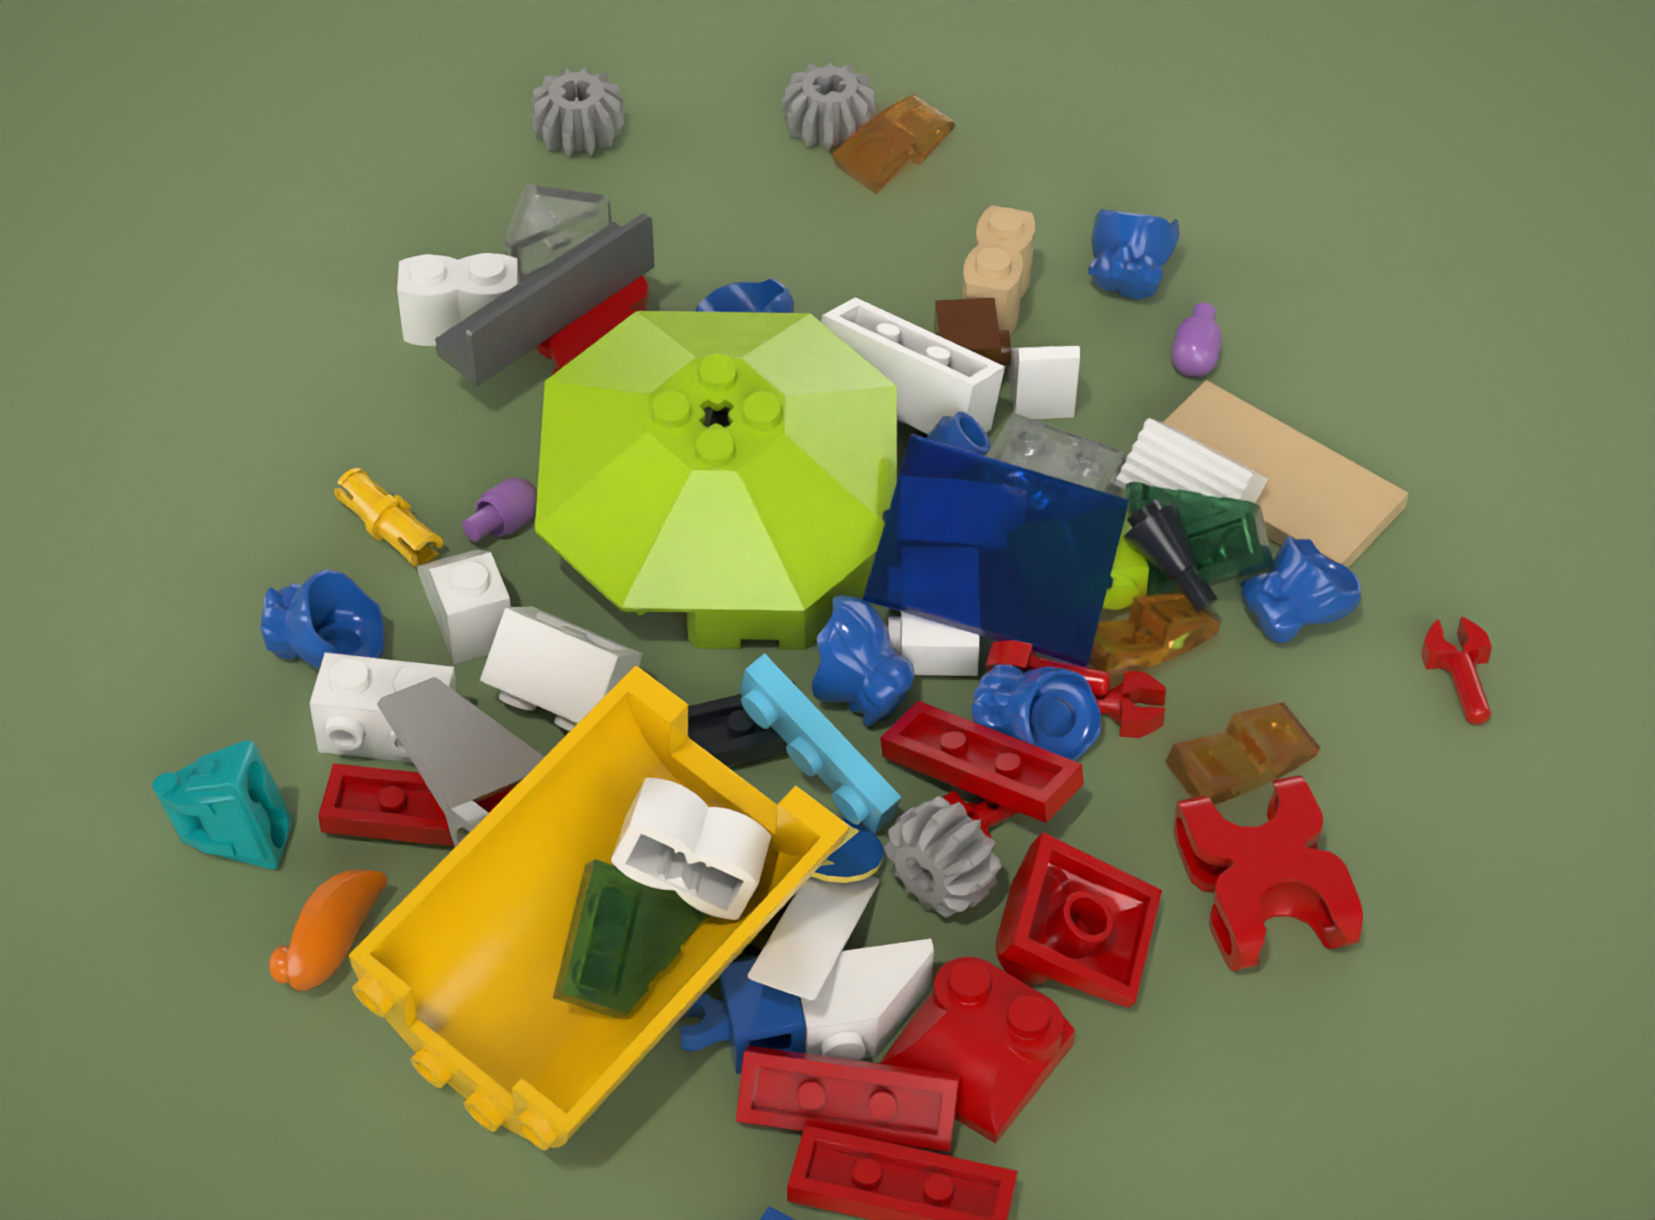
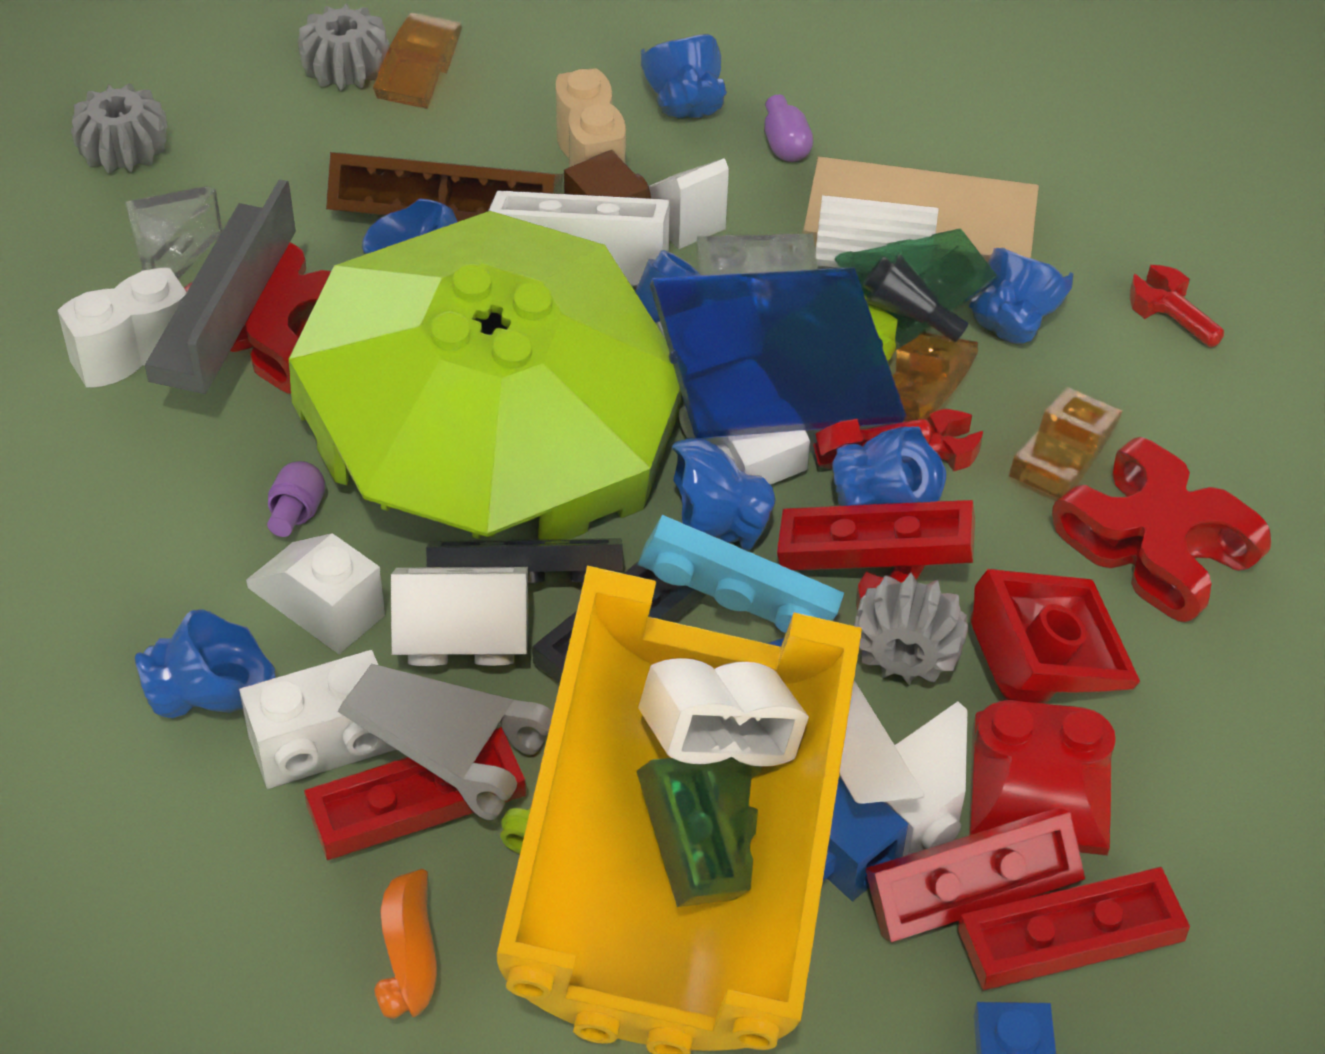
camera: 30 degrees left, 0 degrees up
teal piece [152,740,294,869] -> none
yellow pin [334,468,443,568] -> none
none -> reddish brown brick [326,152,564,222]
none -> black plate [426,538,623,583]

